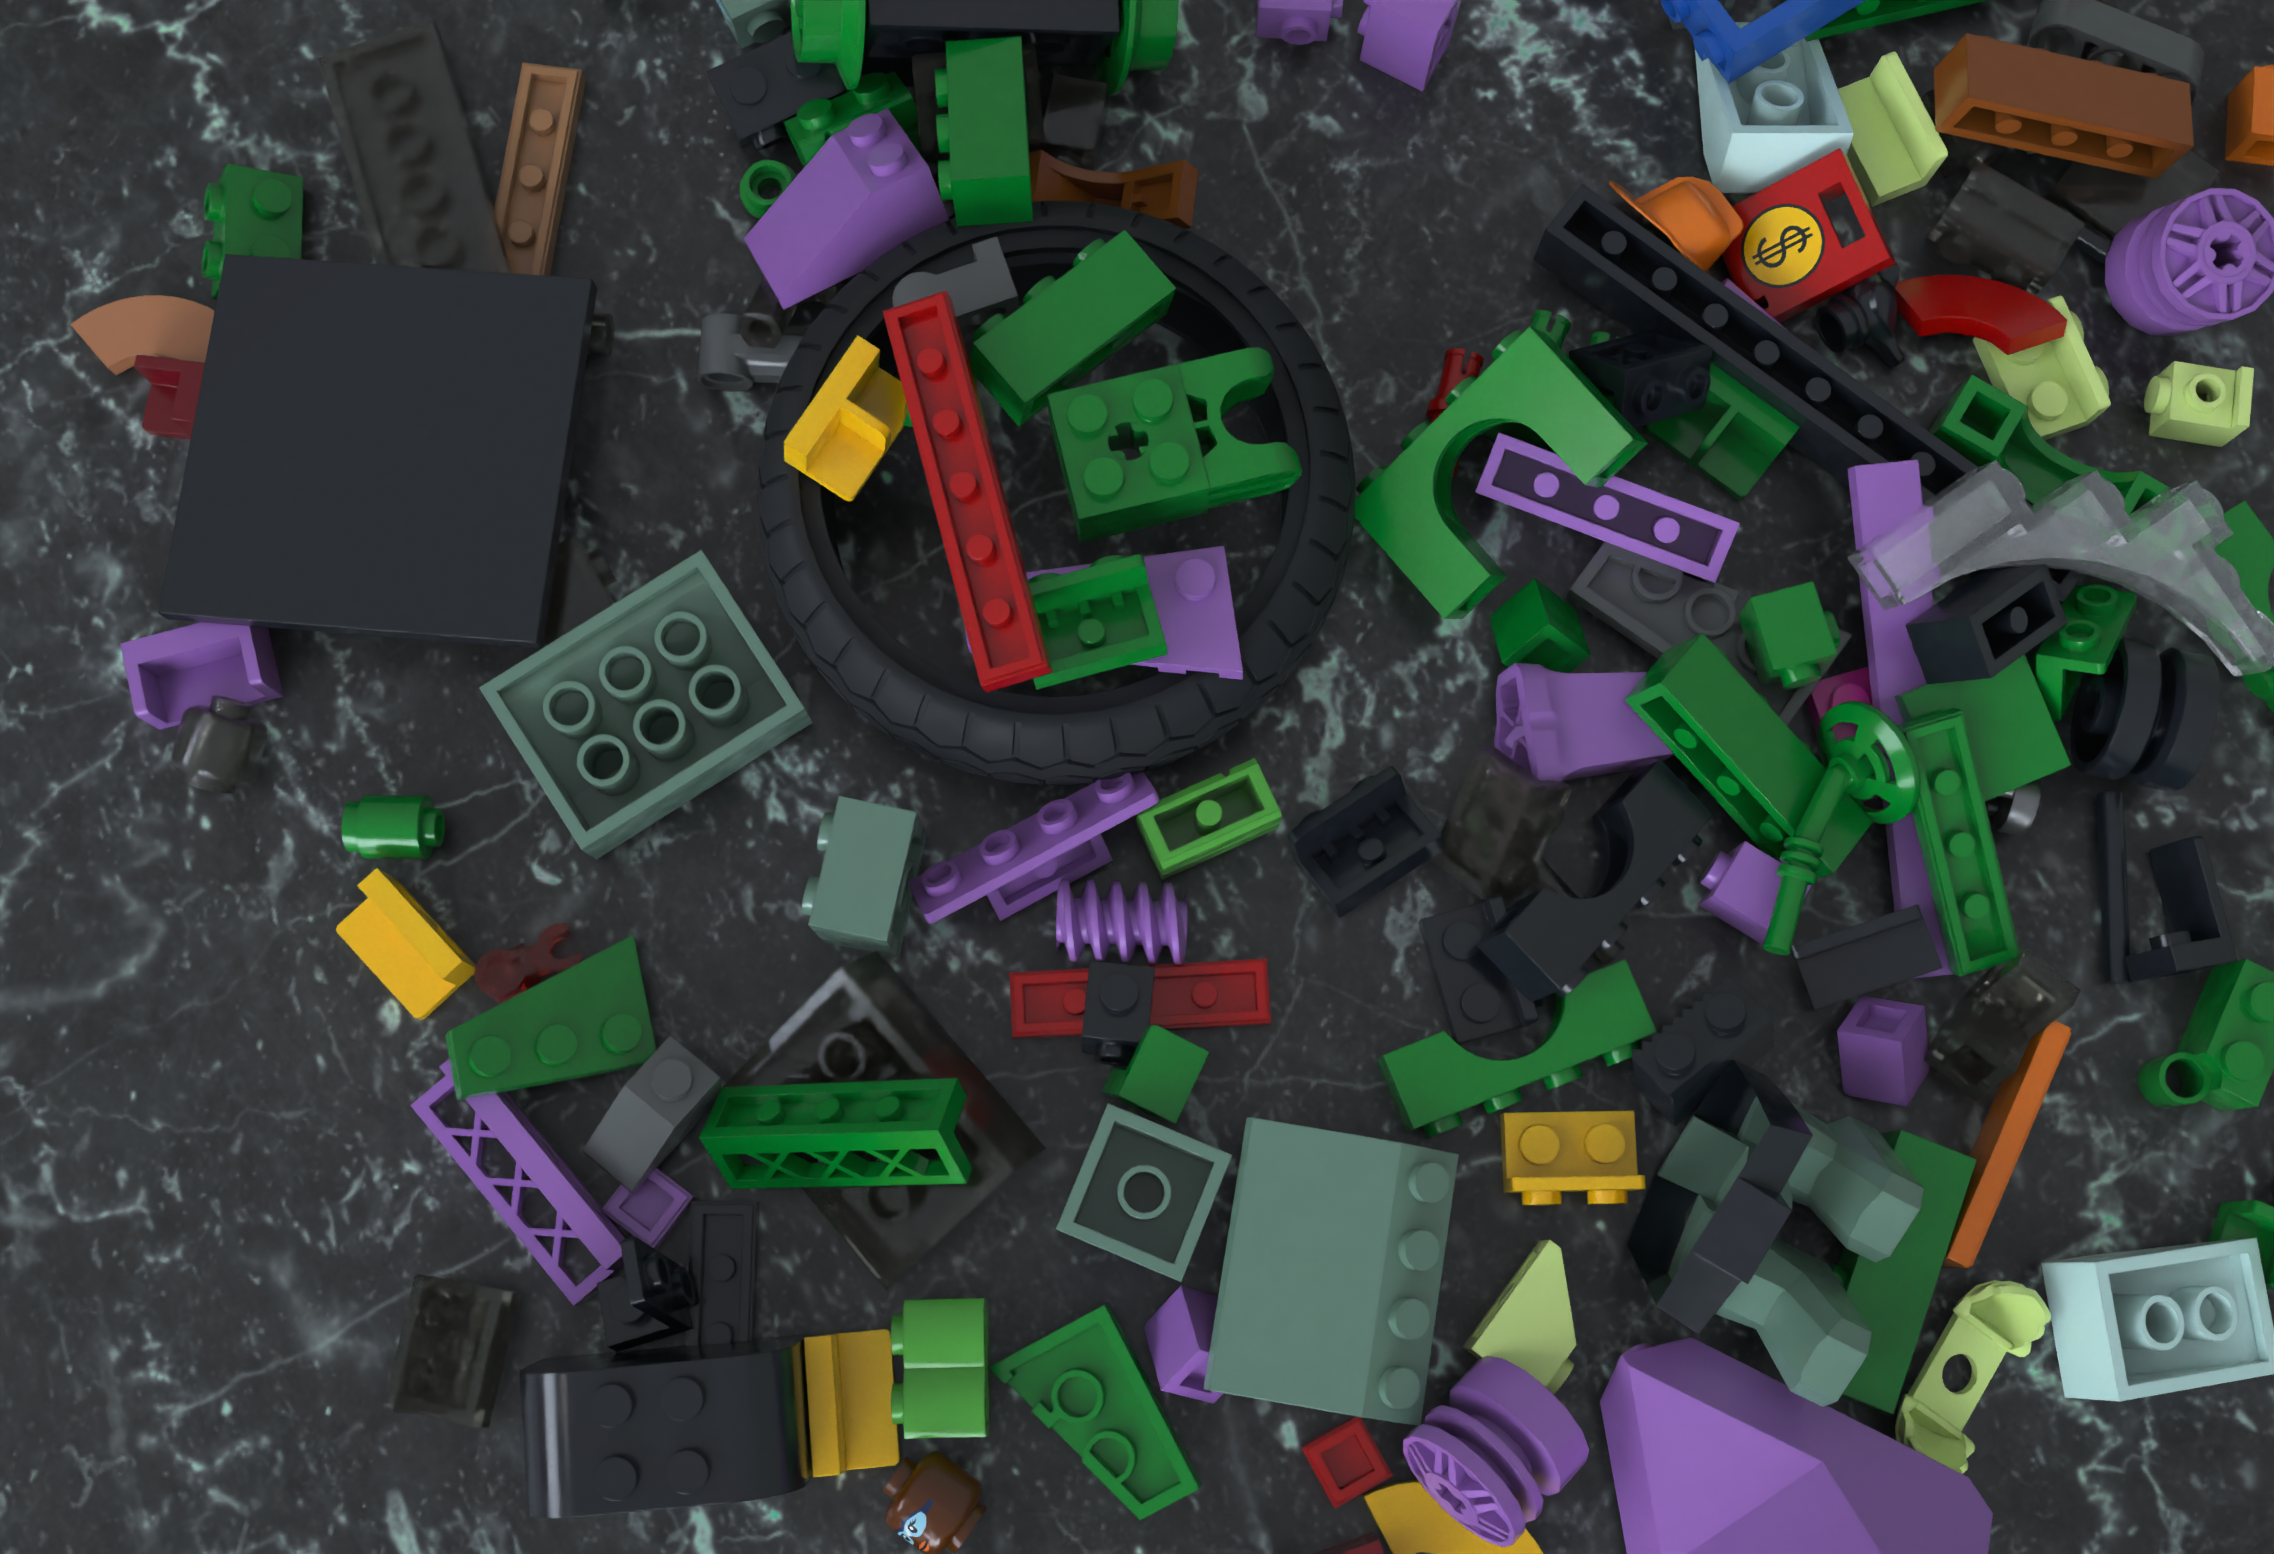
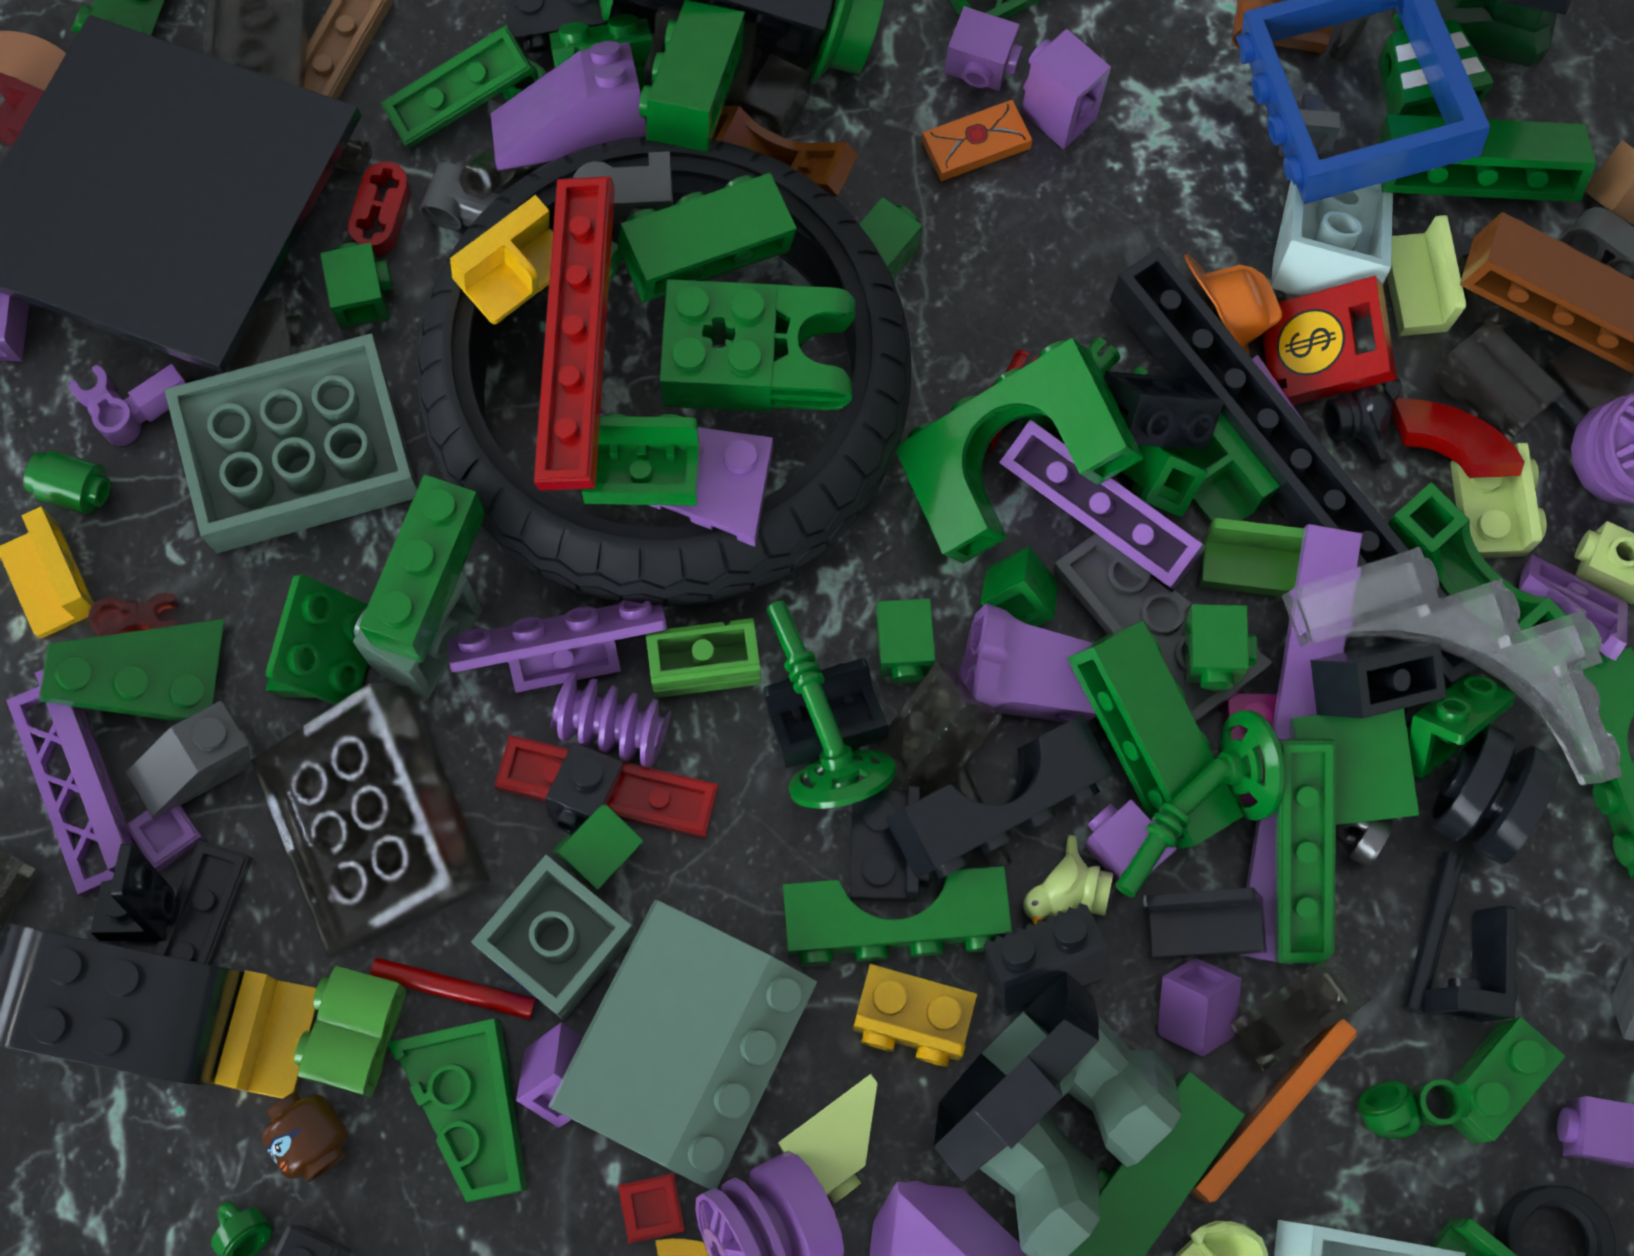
camera: 15 degrees right, 5 degrees down
green fence [699,1078,972,1189] -> none
none -> medium lavender bar [69,364,186,446]
none -> green bracket [266,574,368,710]
none -> green brick [320,242,394,329]
none -> red beam [348,161,411,257]
none -> green brick [359,474,485,663]
none -> red bar [370,957,537,1020]
none -> green tile [381,25,535,148]
none -> green dish [766,600,896,809]
none -> green brick [859,197,923,279]
none -> green brick [874,598,935,684]
none -> orange tile [921,99,1032,182]
none -> yellowish green animal [1023,835,1113,925]
none -> green brick [1122,445,1208,517]
none -> bright green panel [1198,518,1304,598]
none -> green tile [1357,1081,1421,1139]
none -> medium lavender wing [1519,554,1628,661]

